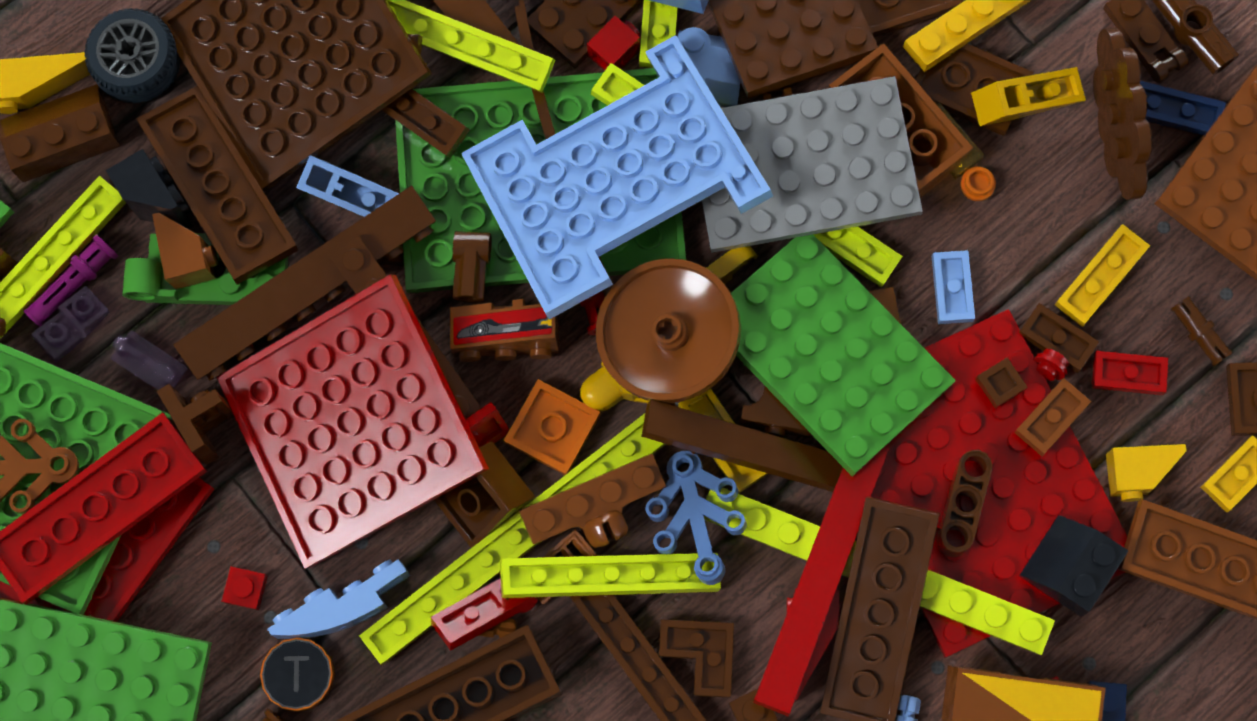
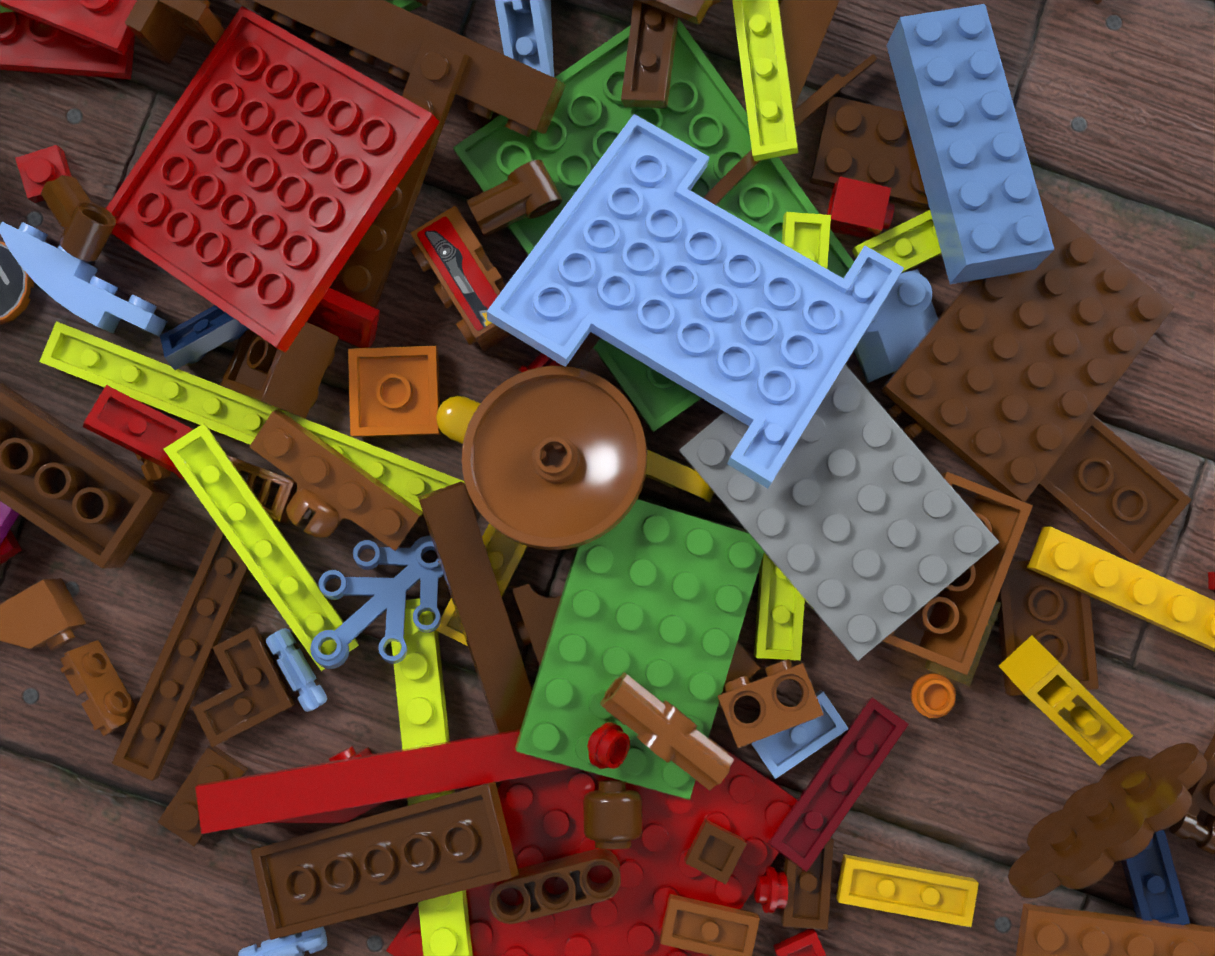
camera: 50 degrees right, 10 degrees up
none -> reddish brown piece [41,175,117,261]
none -> dark blue plate [160,305,249,370]
none -> light blue axle [266,628,327,712]
none -> reddish brown head [583,780,642,849]
none -> red plate [588,722,630,769]
none -> dark orange piece [600,672,734,791]
none -> dark orange brick [718,659,824,748]
none -> dark red plate [767,697,909,872]

